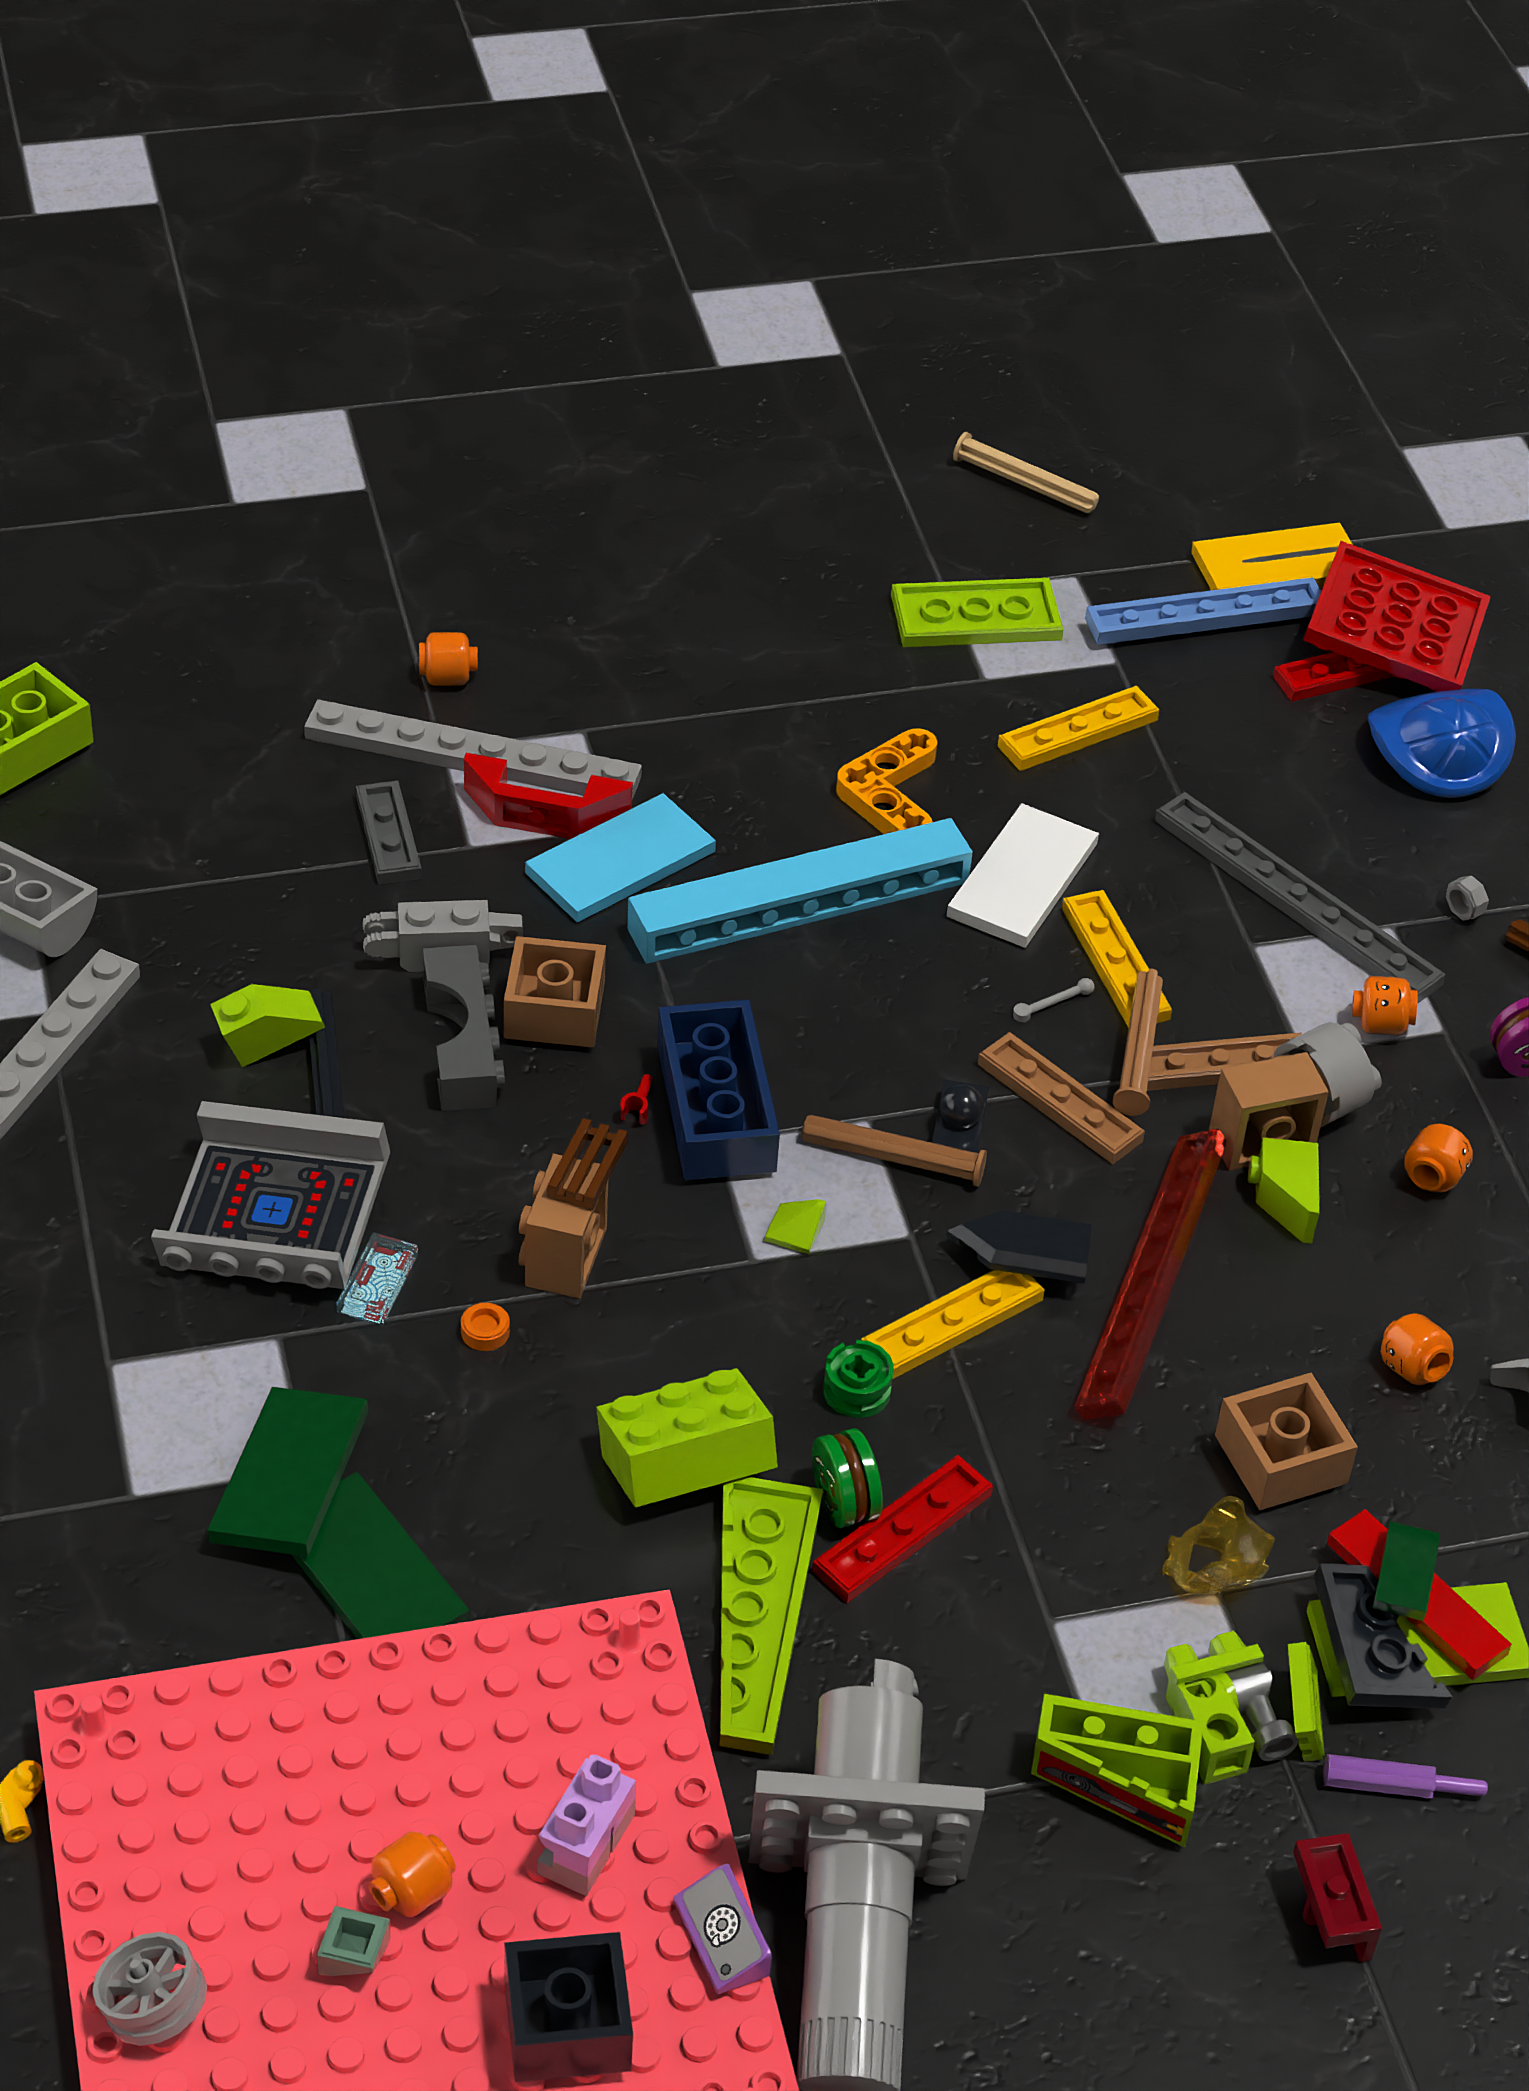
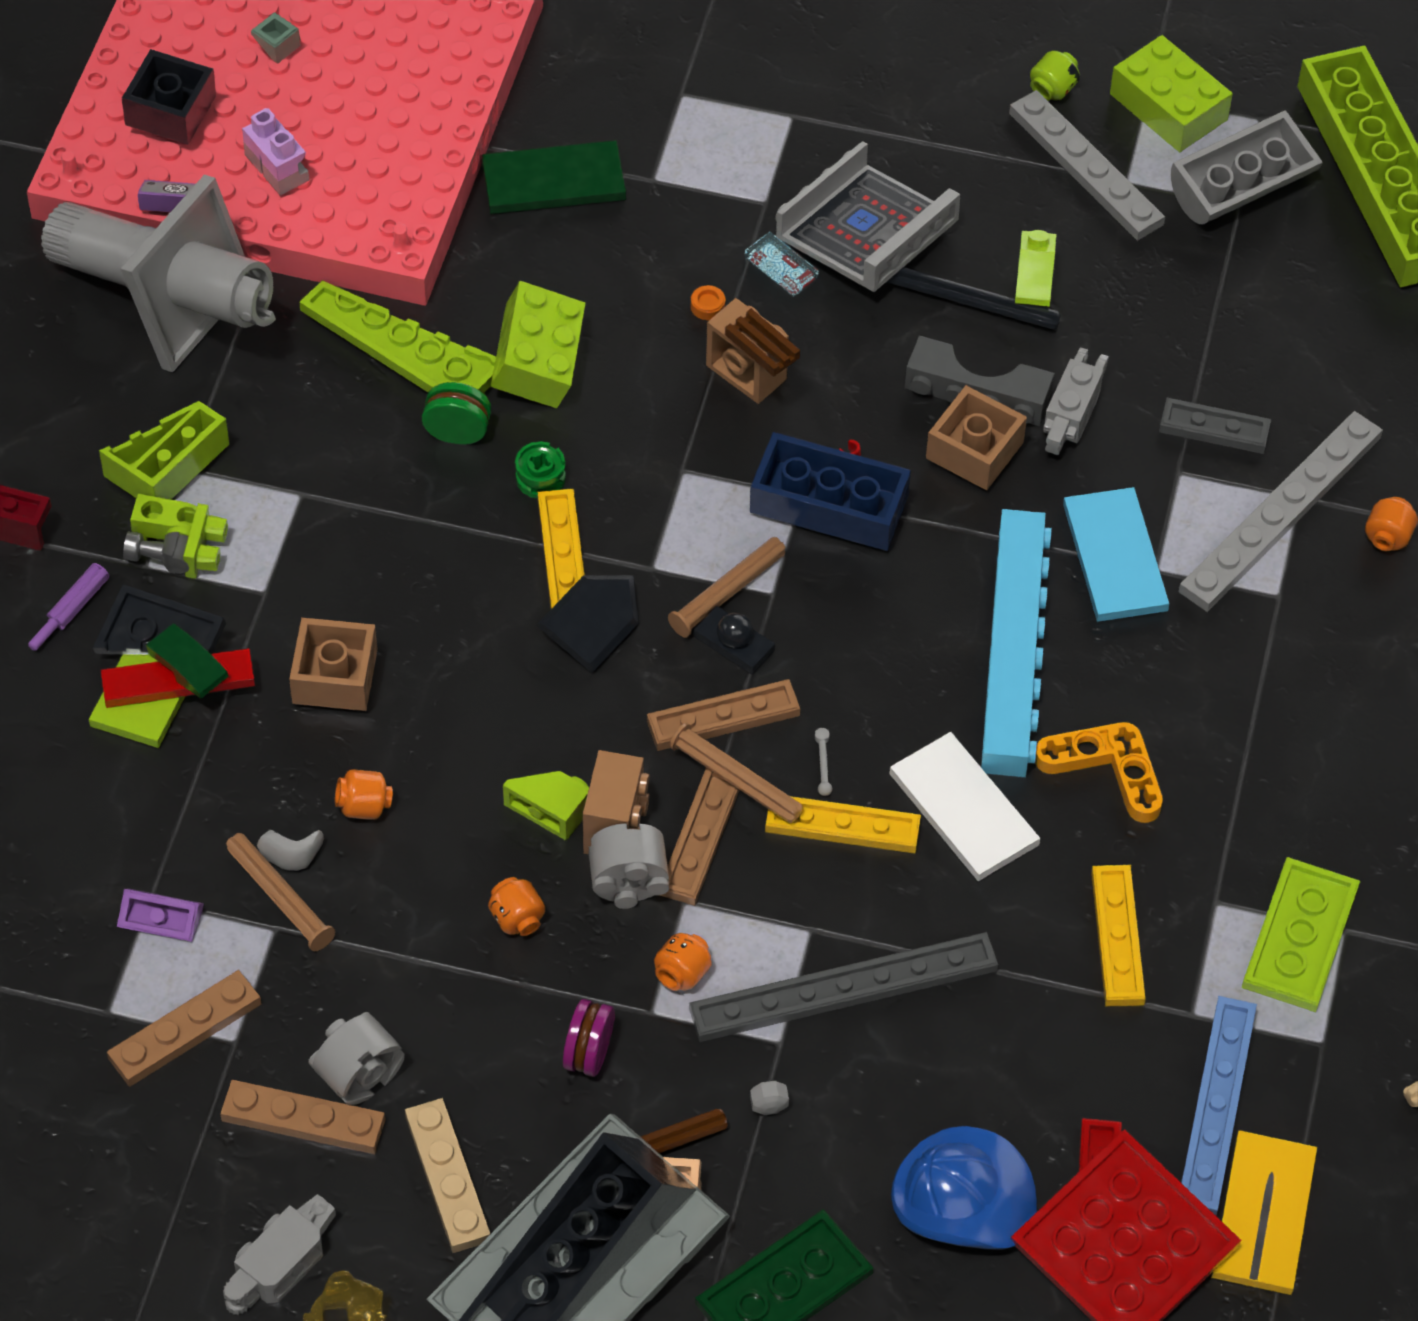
camera: 120 degrees right, 10 degrees up
dark green tile [207,1387,369,1556] -> none
orange head [369,1831,456,1917] -> none
red slope [464,753,633,839] -> none
lime slope [764,1199,826,1255] -> none
red tile [812,1455,993,1603] -> none
clear red plate [1074,1128,1228,1420] -> none
clear yellow helmet [1163,1496,1275,1595] -> none
lime tile [1288,1642,1324,1762] -> none

